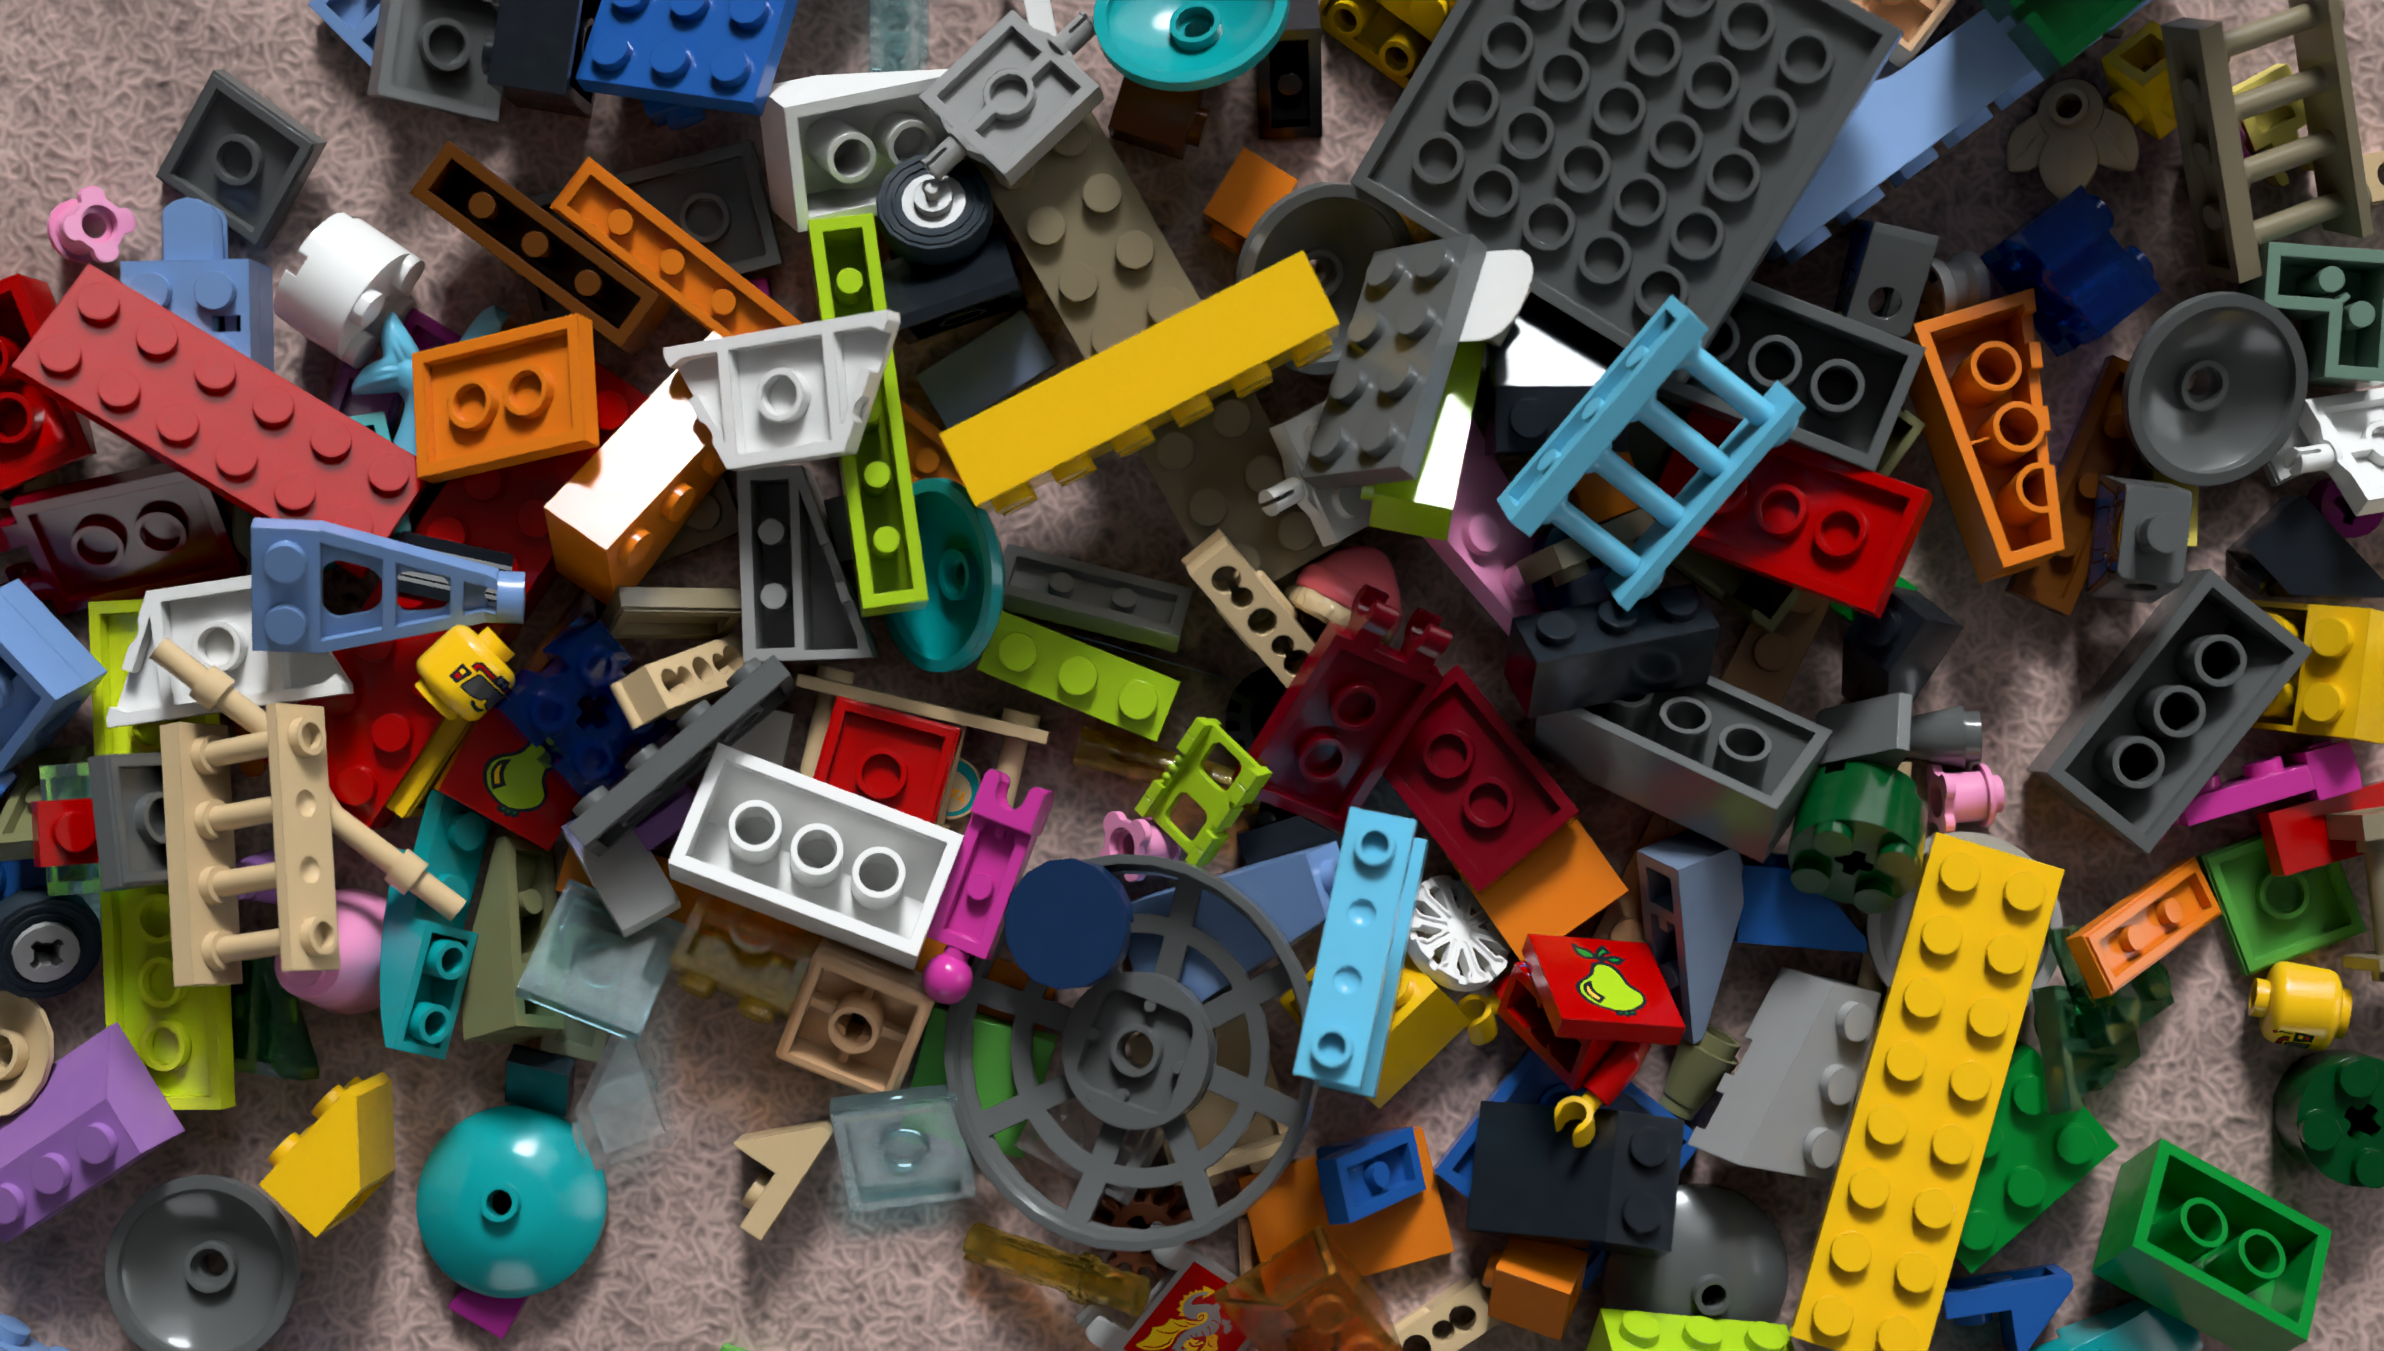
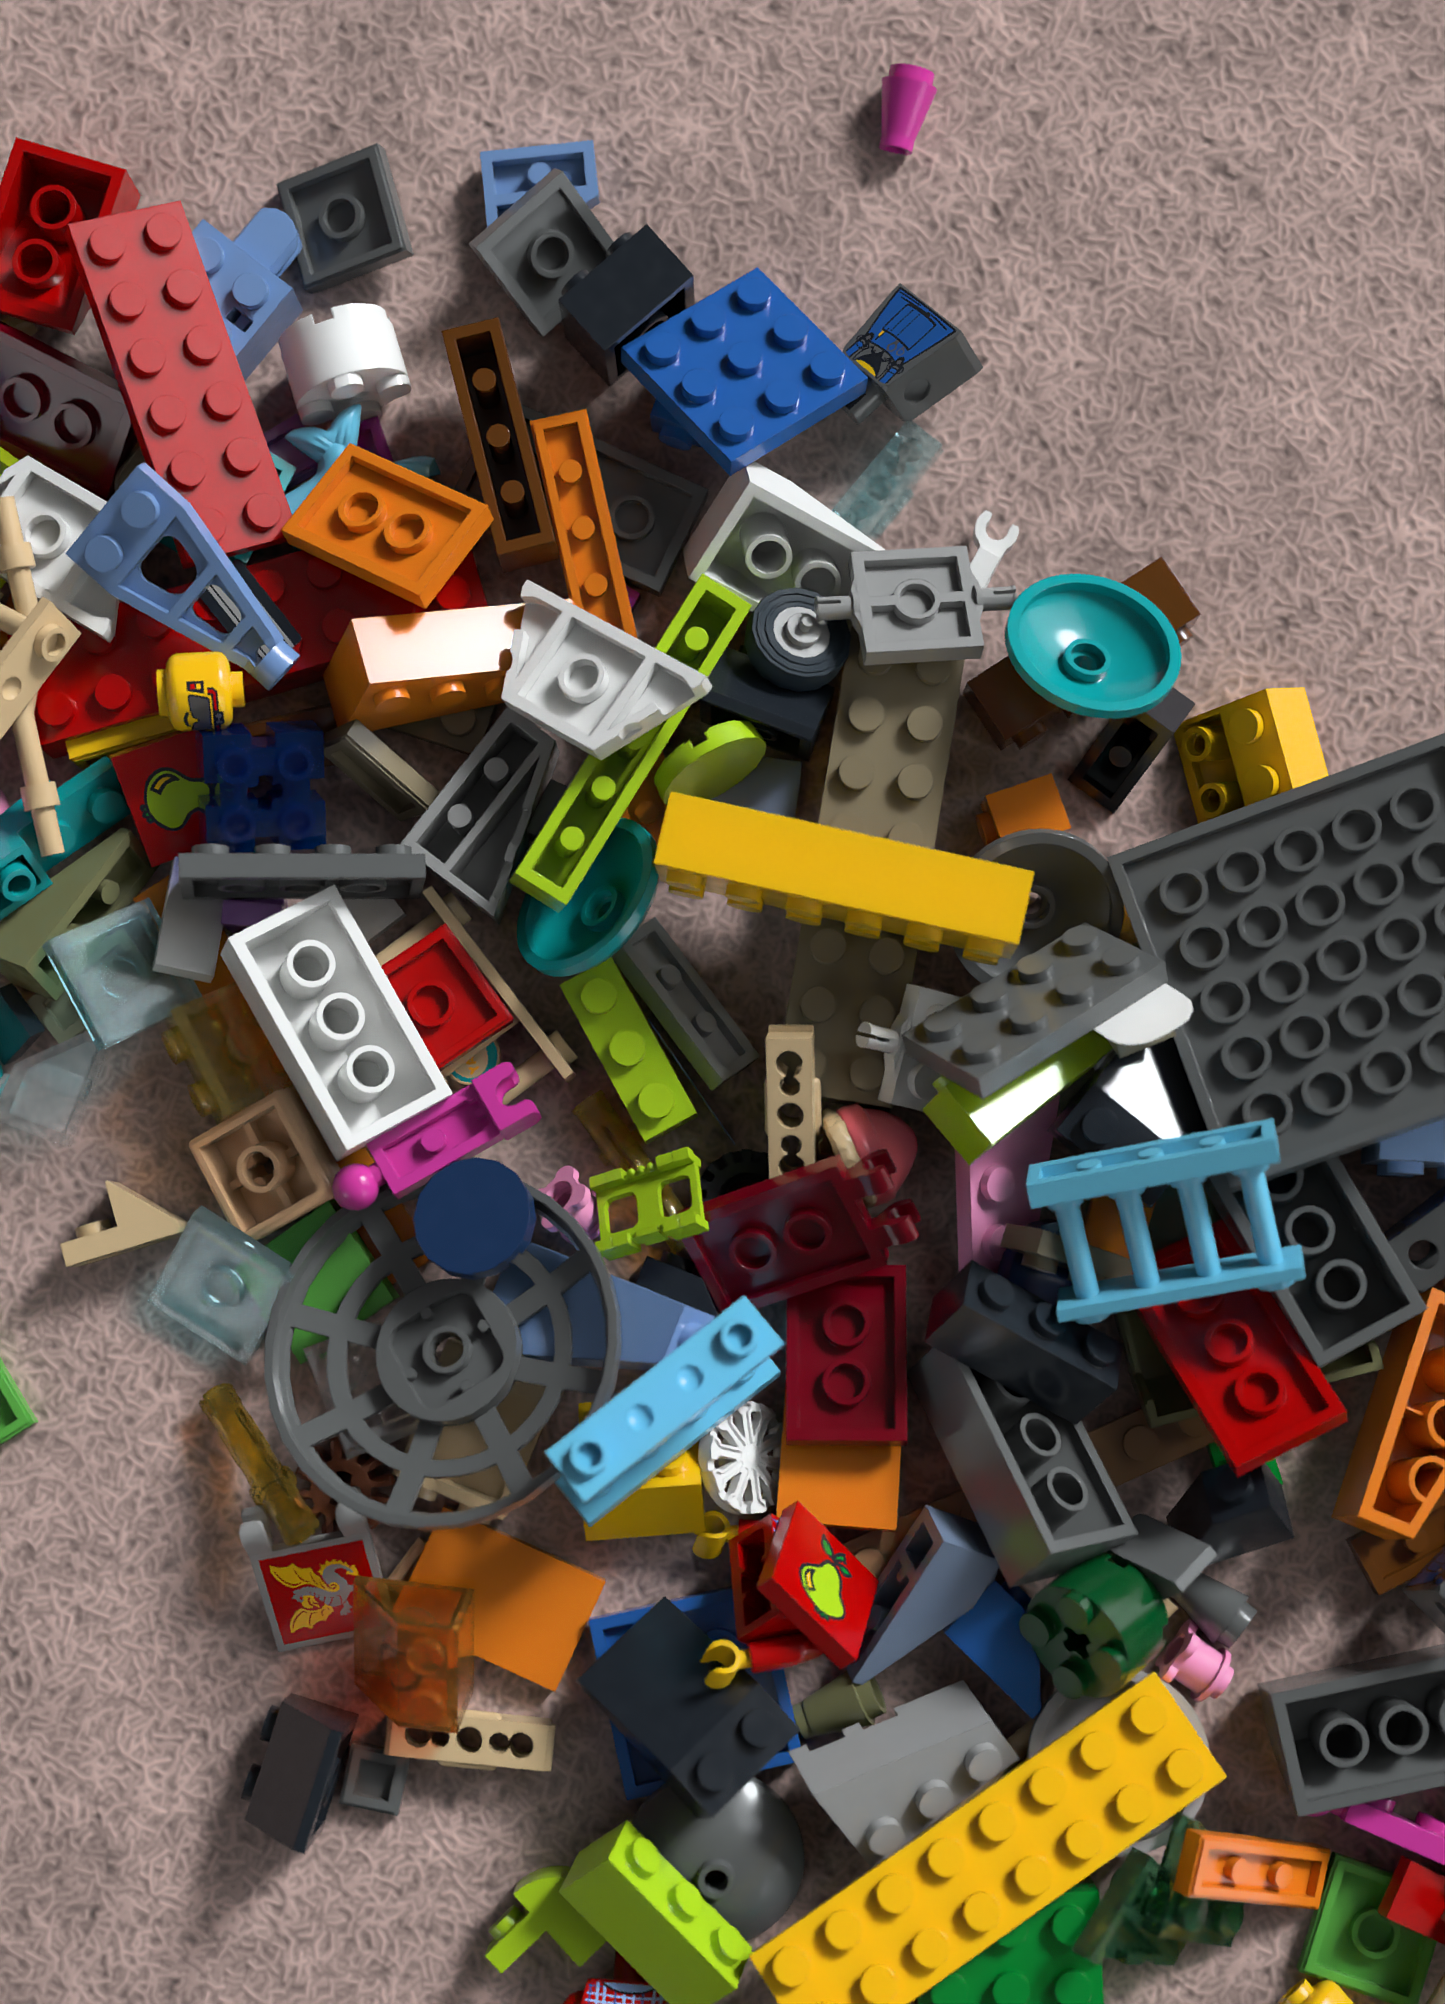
camera: 45 degrees right, 5 degrees down
bright pink brick [47,186,136,263] -> none
tan piece [609,632,747,730] -> none
blue slope [1316,1127,1426,1225] -> none
orange brick [1483,1237,1589,1341] -> none
none -> lime tile [654,720,766,805]

